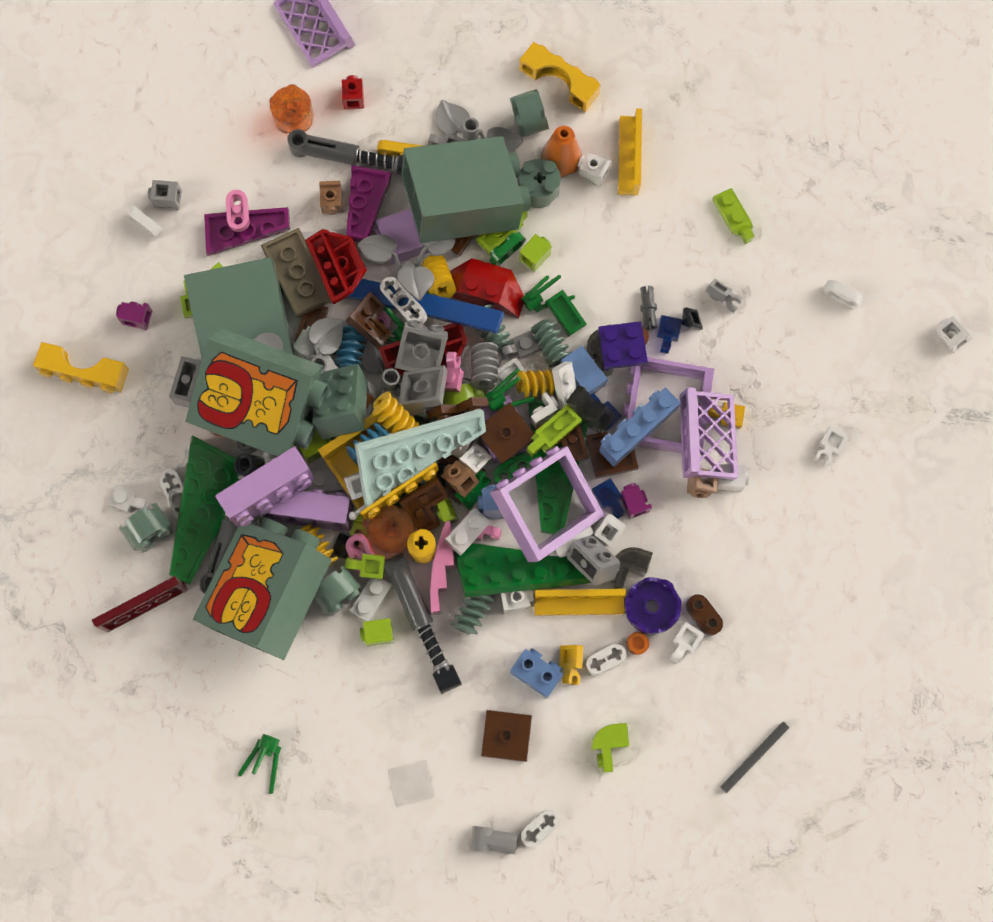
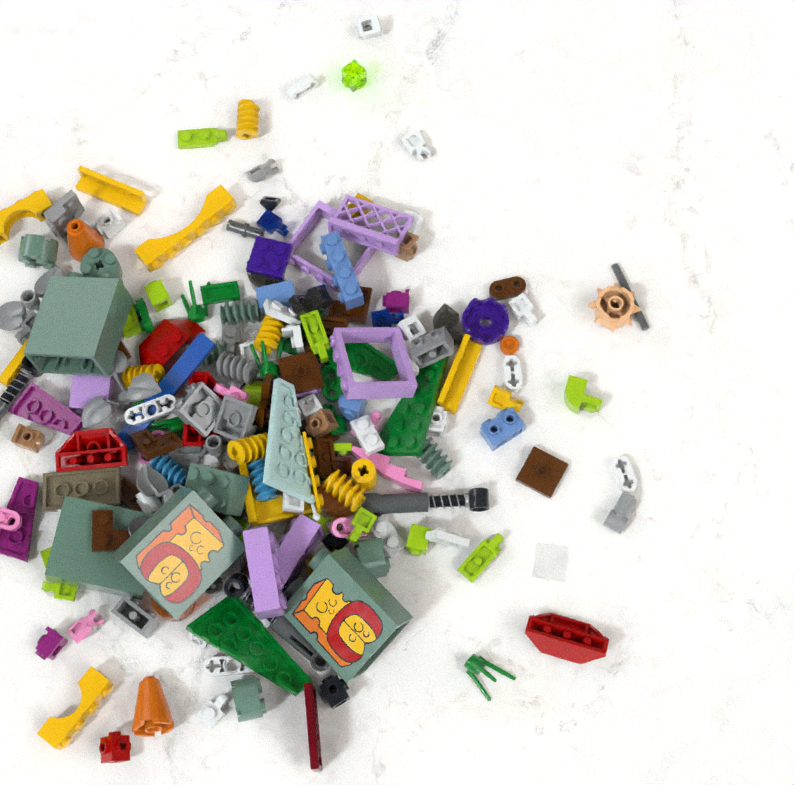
camera: 60 degrees left, 5 degrees down
none -> light grey plate [43,190,85,238]
none -> bright pink plate [67,609,104,644]
none -> reddish brown plate [92,510,130,552]
none -> red brick [99,731,131,763]
none -> orange cone [132,676,174,737]
none -> yellow arch [134,184,237,272]
none -> yellow piece [236,99,260,140]
none -> black brick [319,675,350,710]
none -> yellow piece [322,469,366,512]
none -> clear neon green brick [341,59,367,92]
none -> white plate [425,527,470,549]
none -> lime hinge [457,533,504,584]
none -> red wedge [525,613,609,664]
none -> light nougat brick [588,283,641,332]

